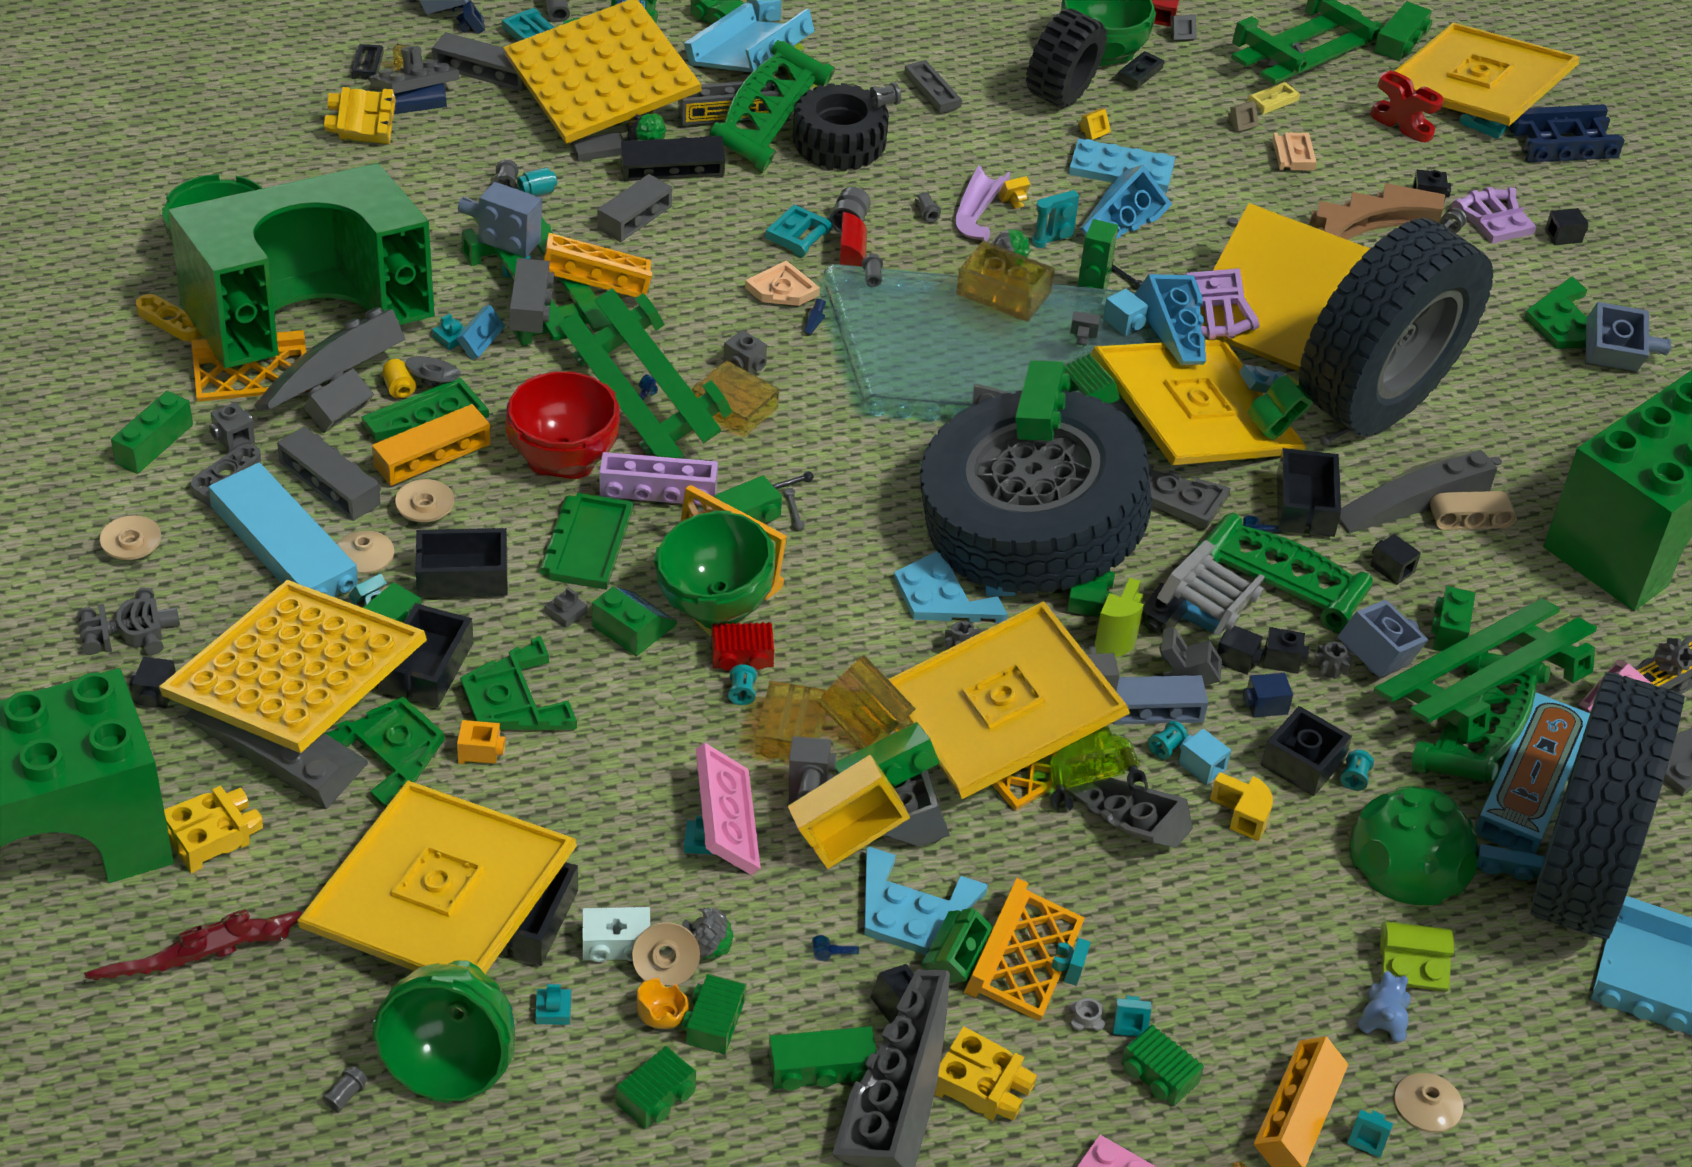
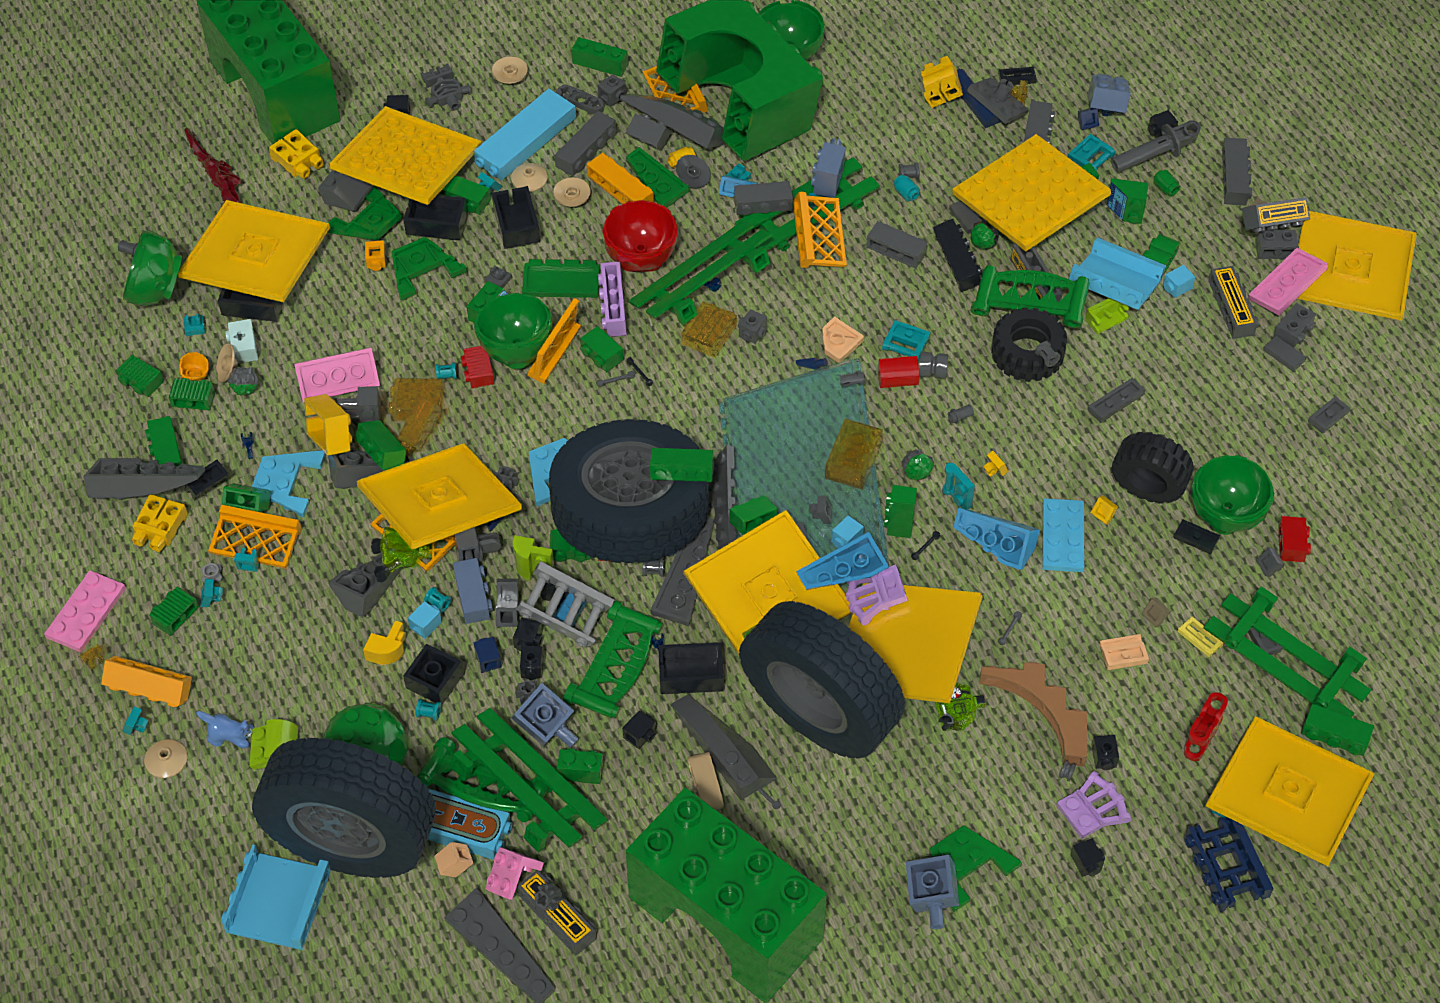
camera: 85 degrees right, 10 degrees up
lavender animal [956,165,1011,242] -> none

